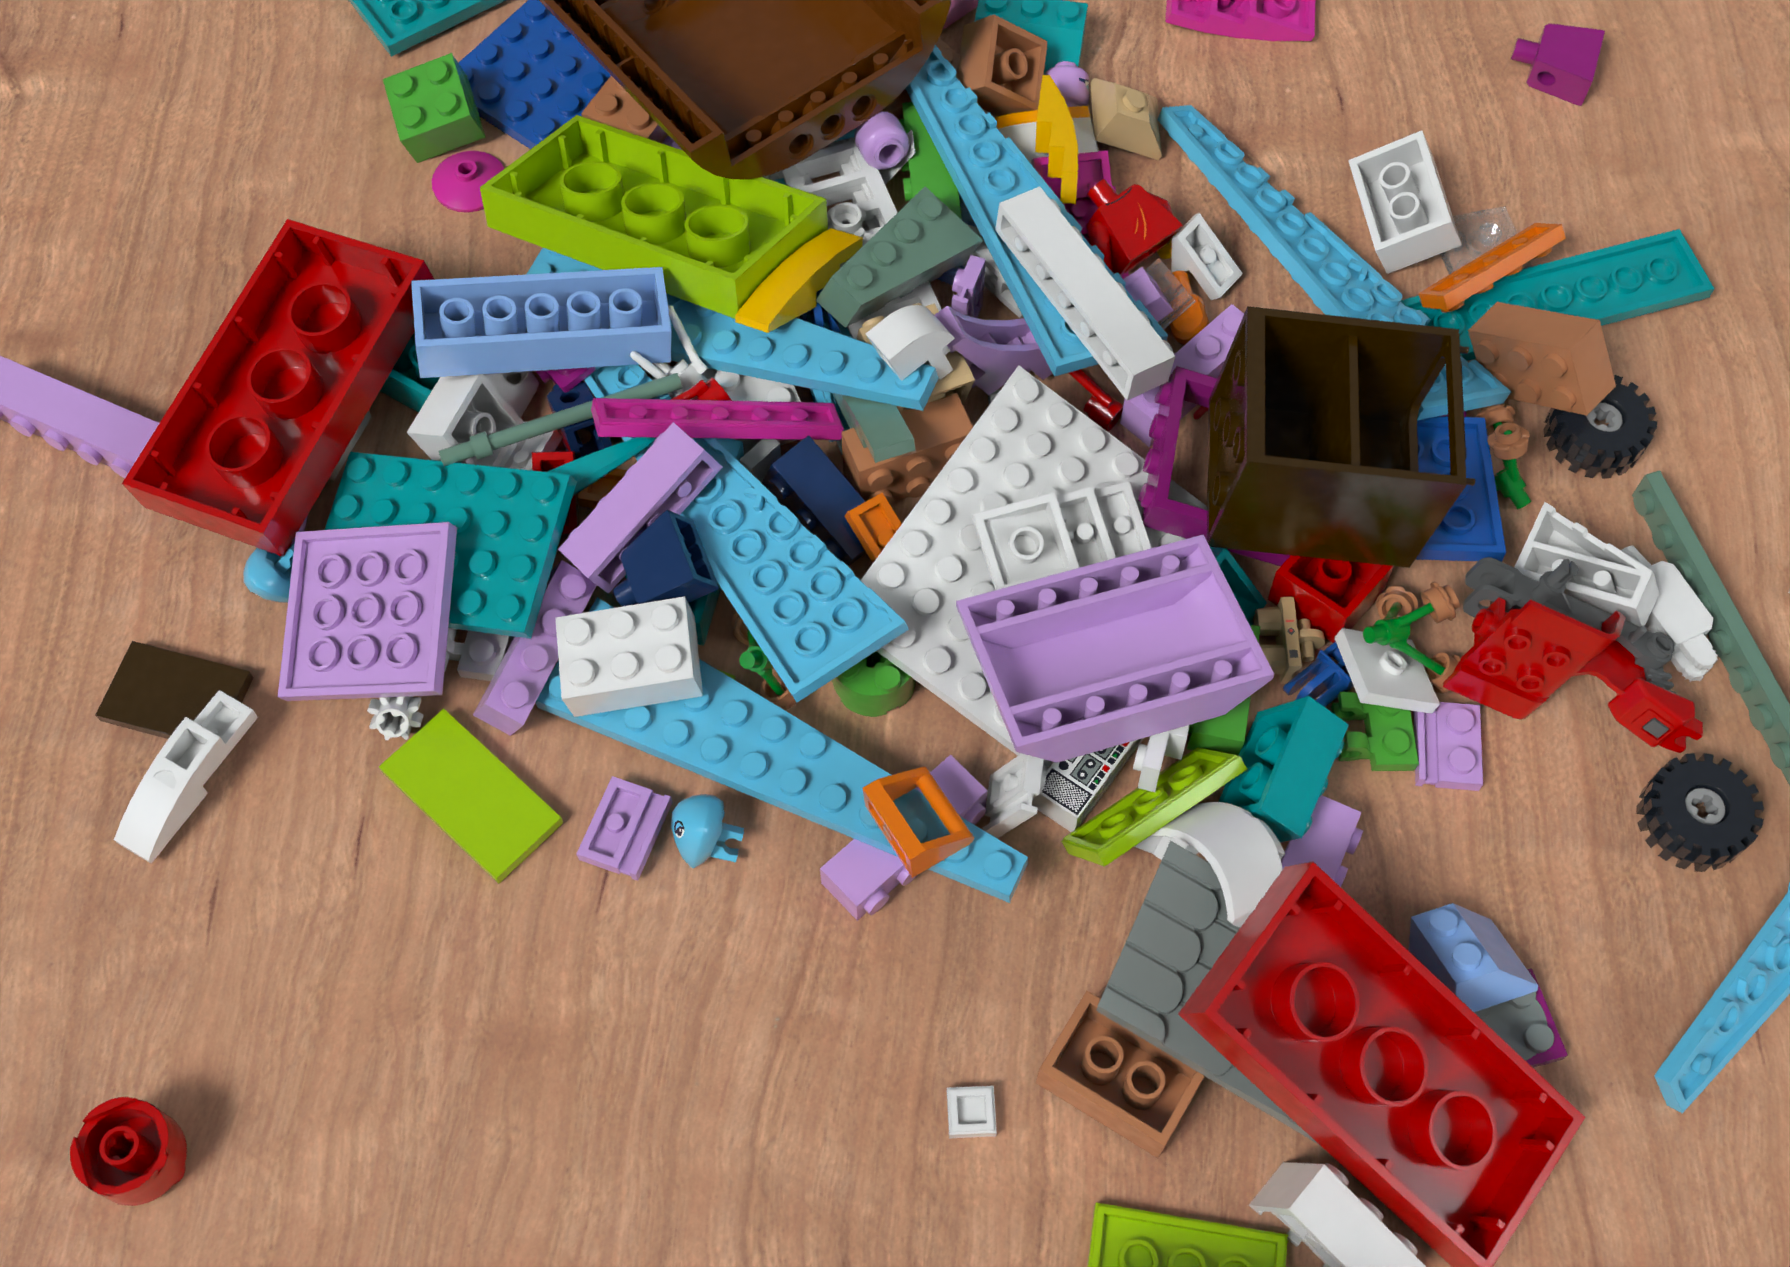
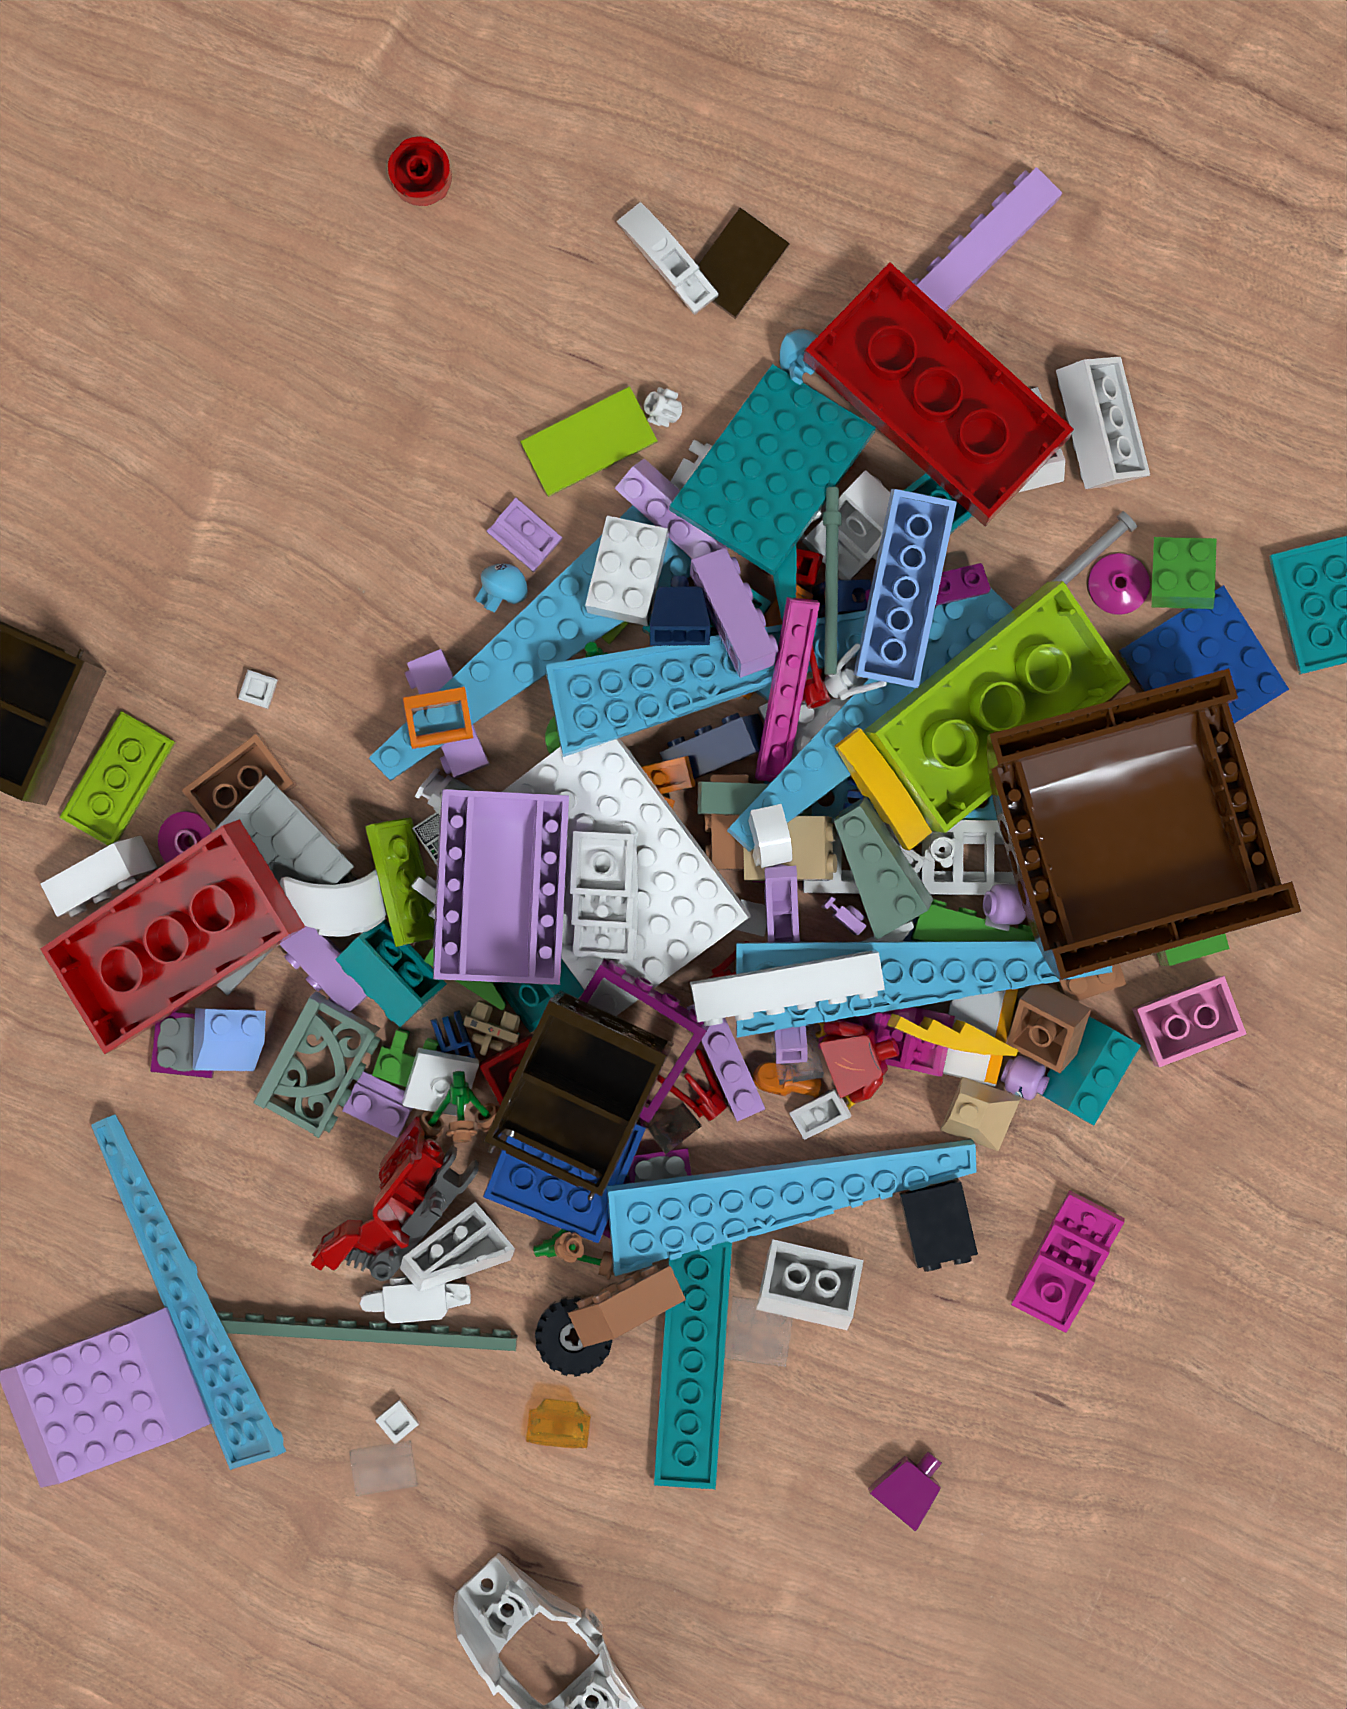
camera: 110 degrees right, 25 degrees up
lavender plate [278,522,457,701] -> none
orange plate [1418,223,1566,312] -> none
black bush [1636,753,1764,872] -> none
none -> dark pink dish [158,811,212,863]
none -> sand green fence [253,991,381,1138]
none -> clear yellow slope [526,1398,591,1449]
none -> black brick [899,1179,978,1272]
none -> light grey bar [1053,511,1137,585]
none -> white slope [1056,357,1150,489]

